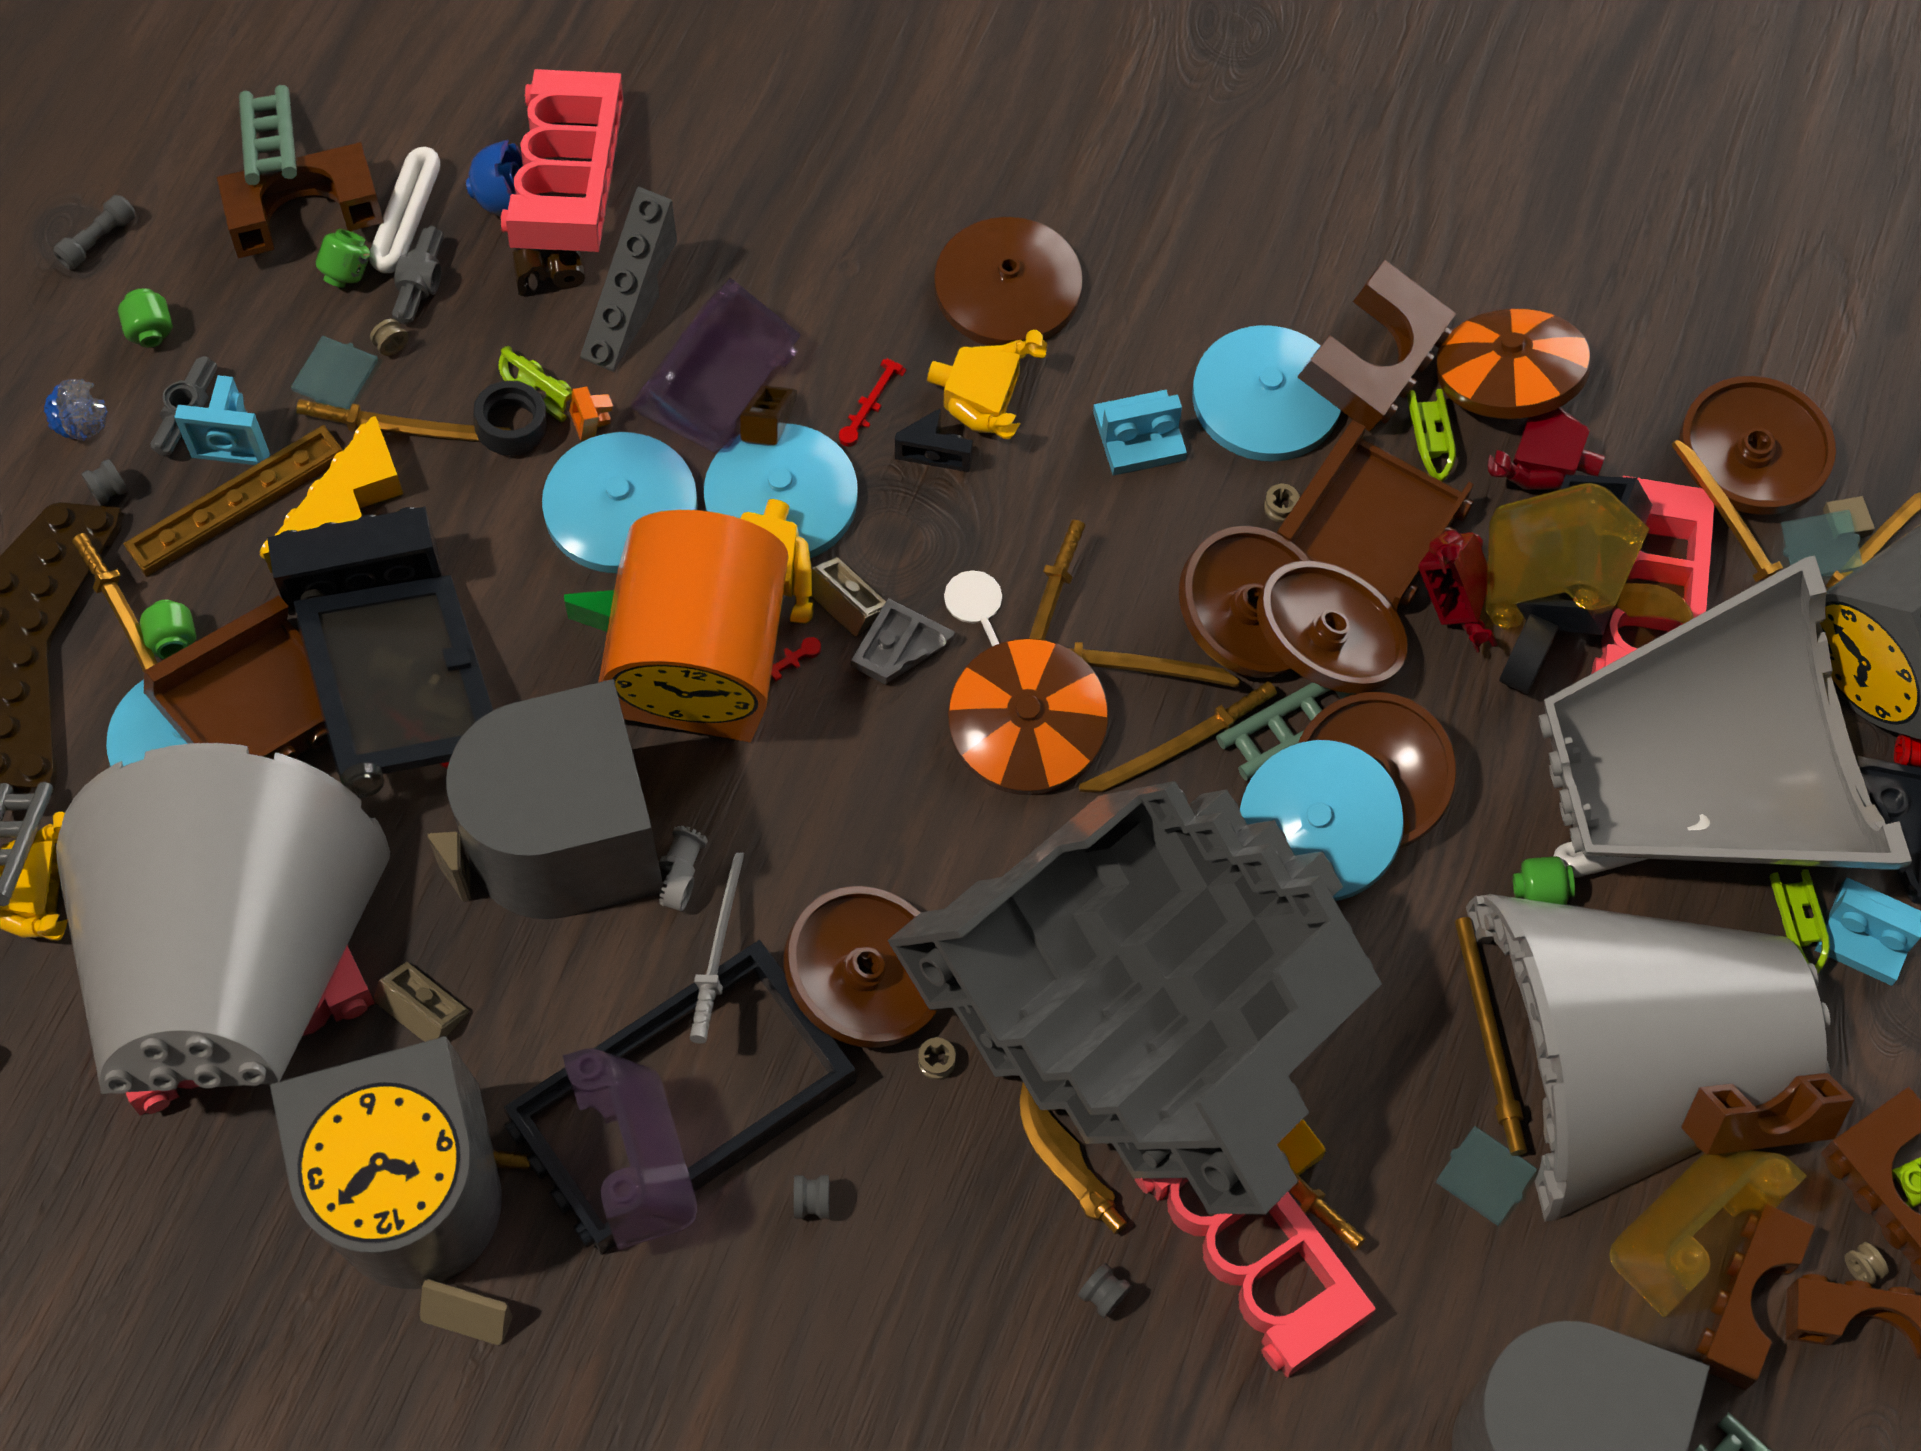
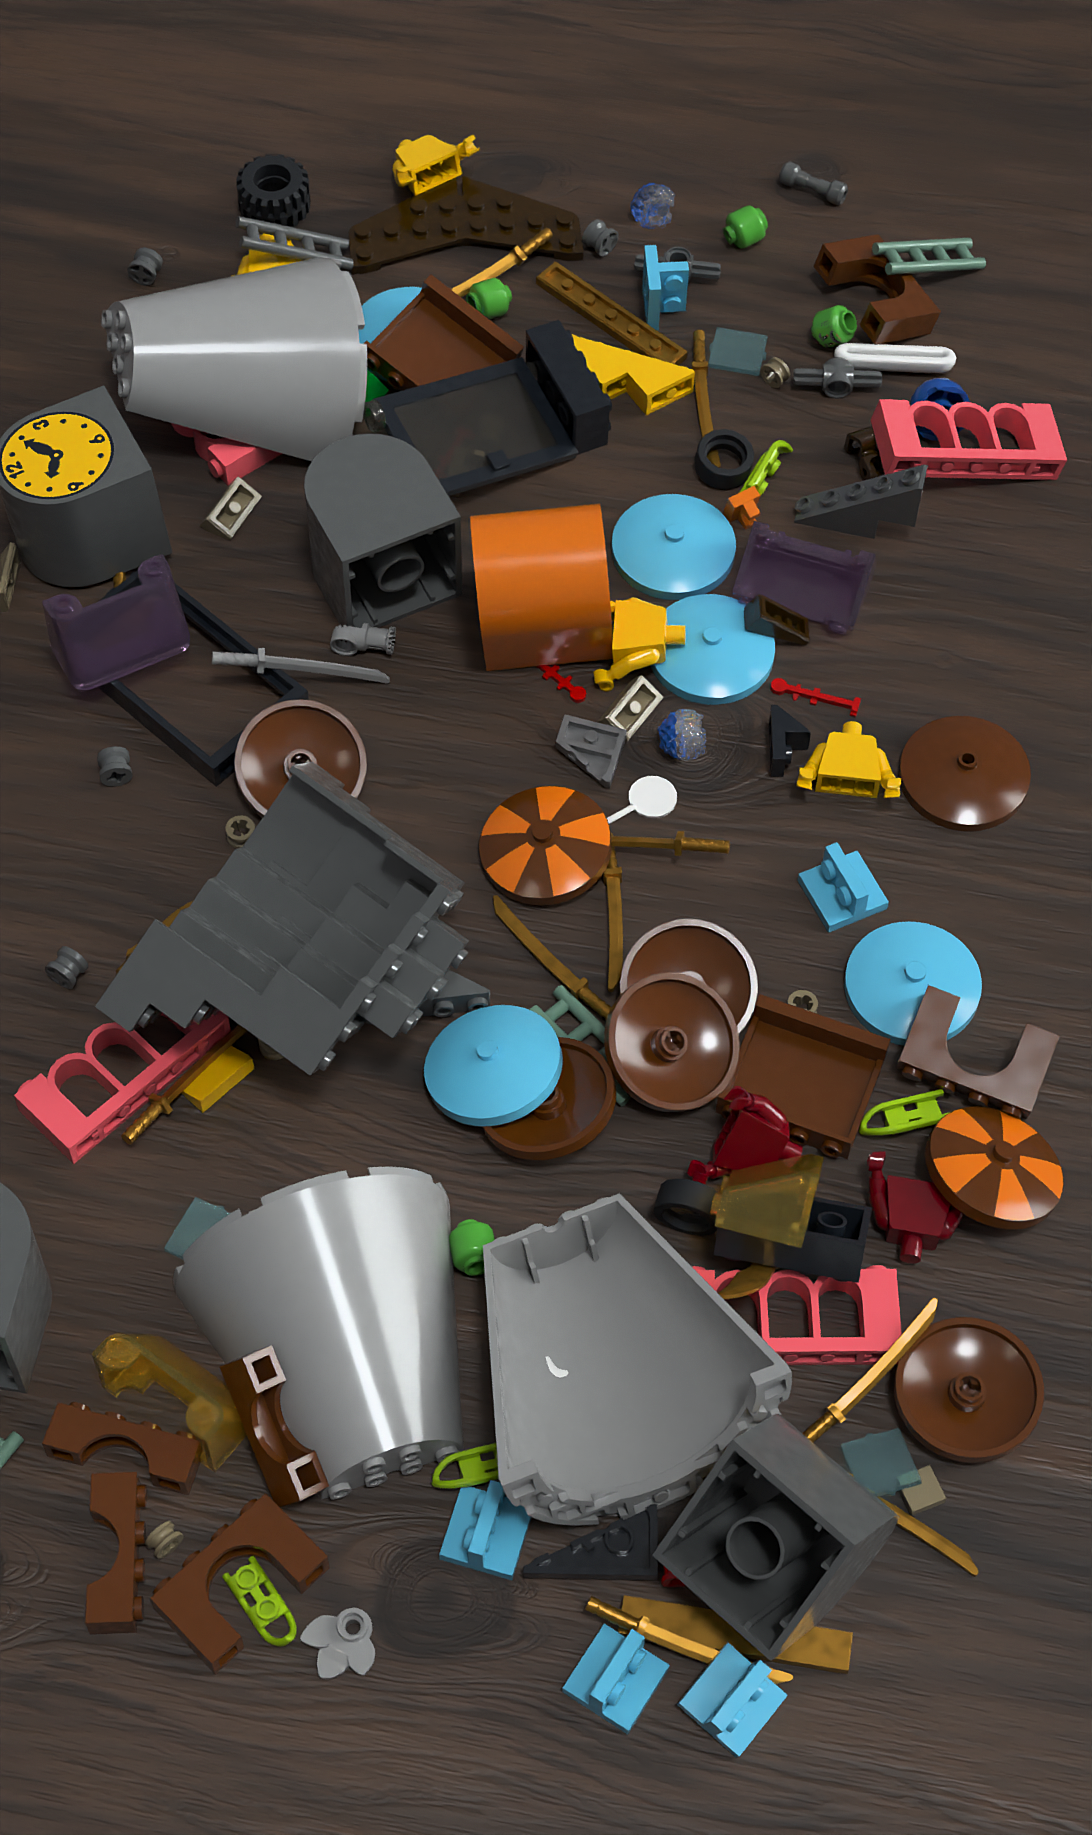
camera: 80 degrees right, 5 degrees down
none -> clear piece [657,709,707,762]

